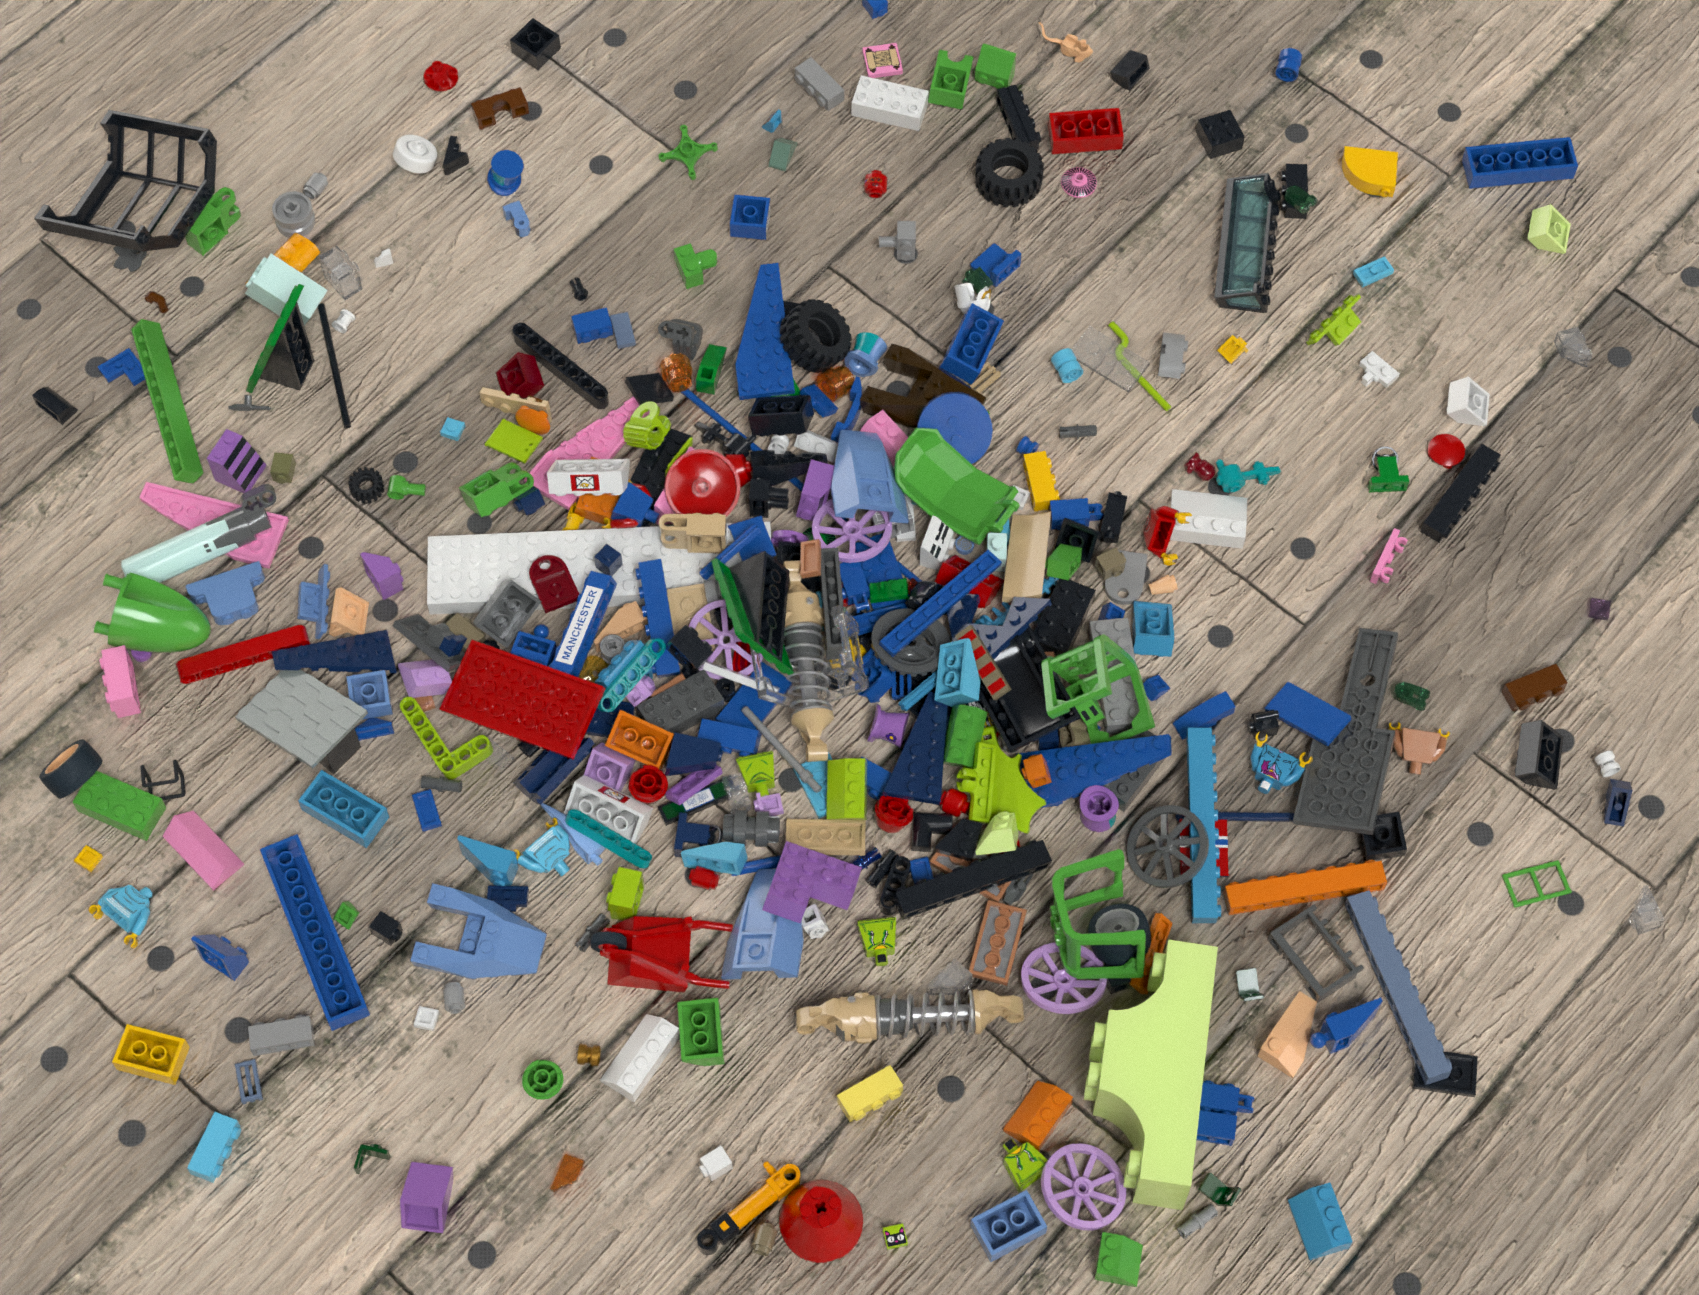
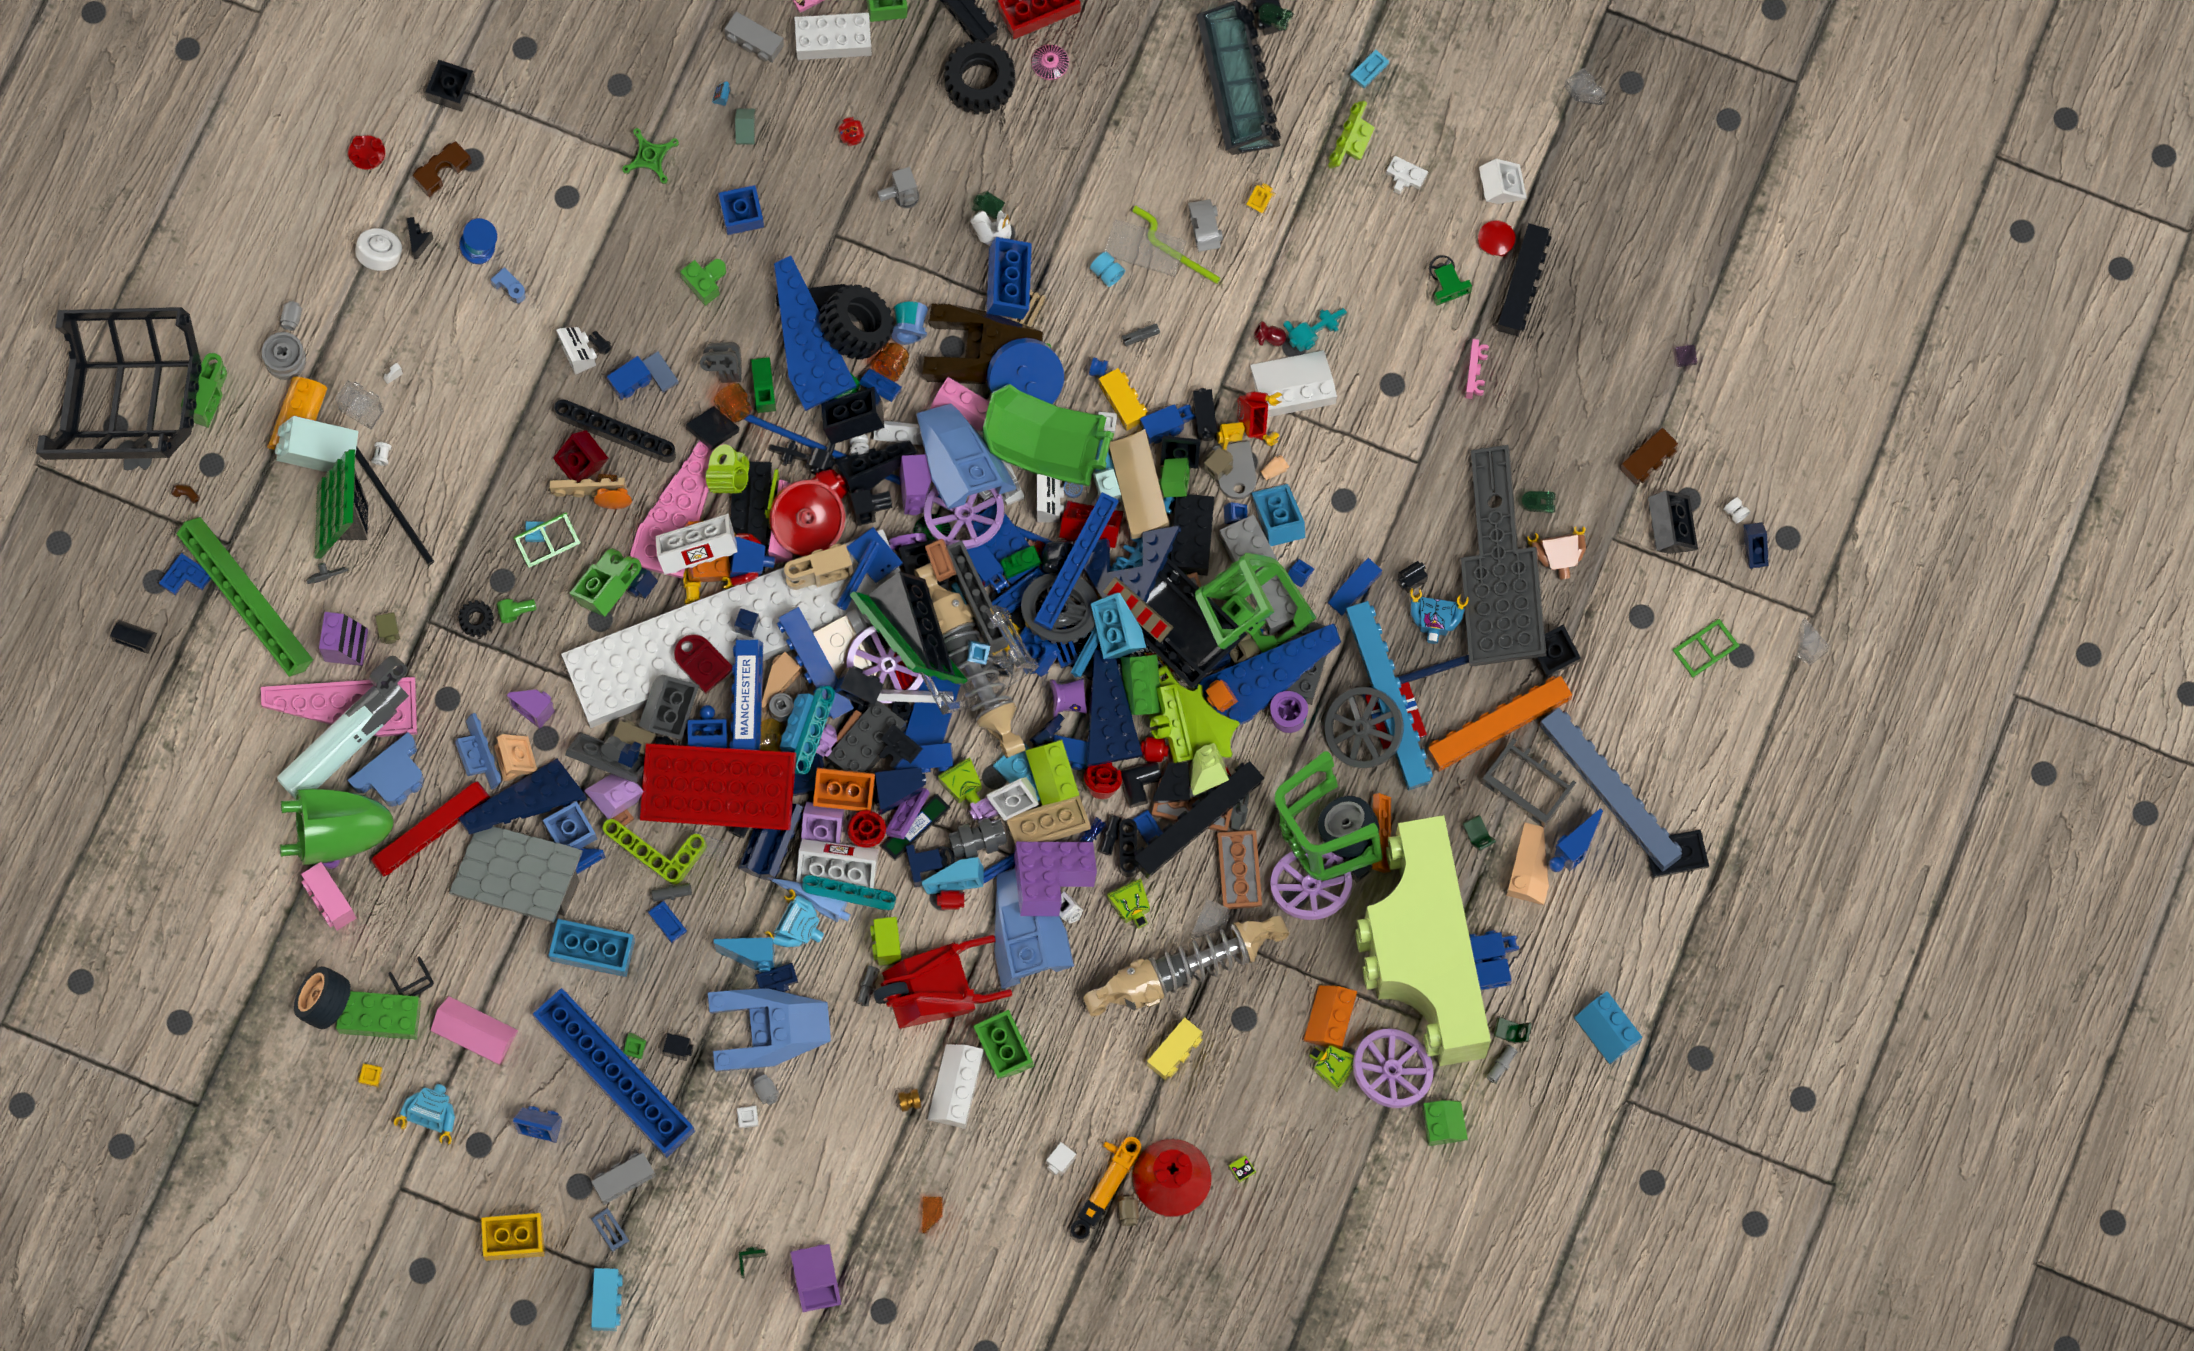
camera: 20 degrees left, 10 degrees up
lime container [484,419,543,464] -> none
bright green cone [522,1060,564,1100] -> none
clear slope [722,773,751,814] -> none
light grey bar [742,706,822,793] -> none
blue slope [831,376,862,443] -> none
blue bracket [970,243,1022,287] -> none
medium blue brick [970,1190,1047,1262] -> none
blue tile [1265,682,1351,746] -> none
none -> window [513,512,580,568]
none -> white slope [557,327,597,375]
none -> black plate [879,724,923,768]
none -> dark azure slope [967,640,990,665]
none -> white slope [987,777,1039,821]
none -> dark blue hinge [1030,714,1065,747]
none -> yellow bracket [1217,422,1245,450]

